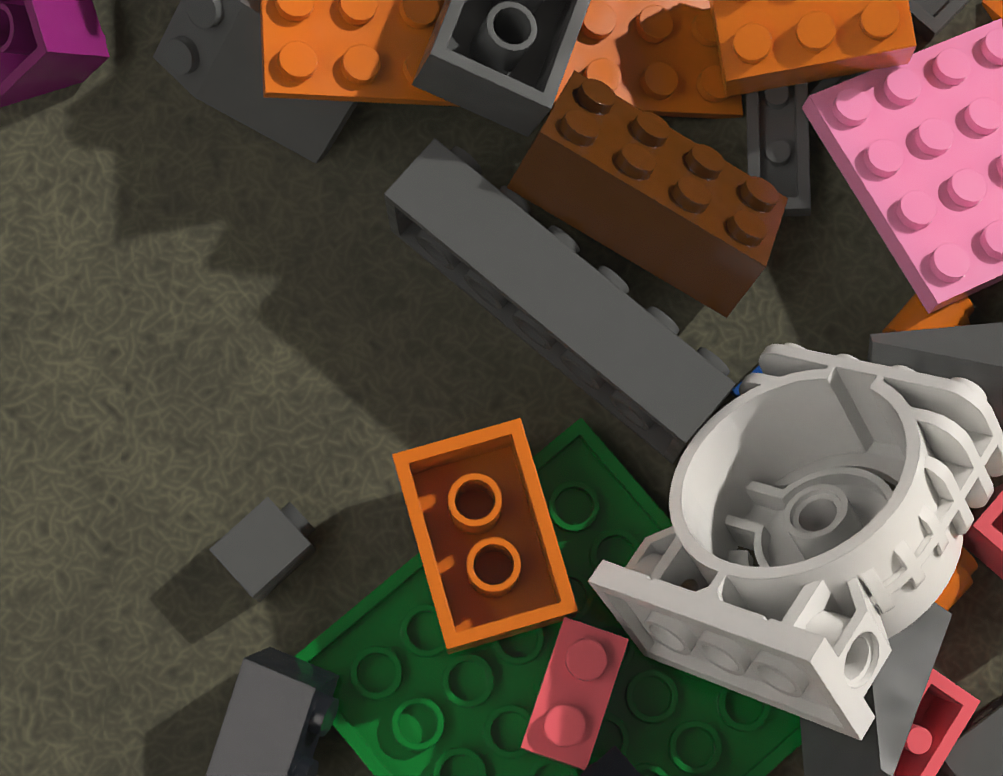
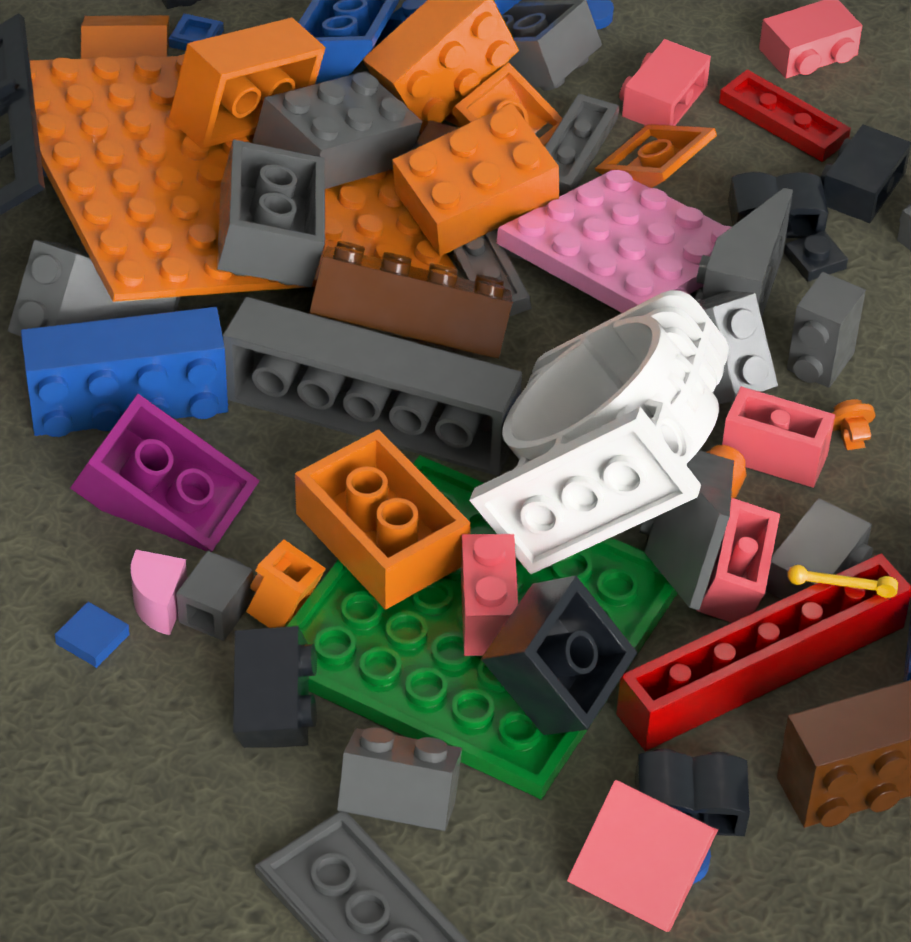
camera: 20 degrees left, 30 degrees down
none -> blue brick [21,307,228,437]
none -> blue tile [55,601,130,668]
none -> magenta slope [70,394,260,552]
none -> bright pink brick [131,550,187,635]
none -> orange brick [246,539,326,628]

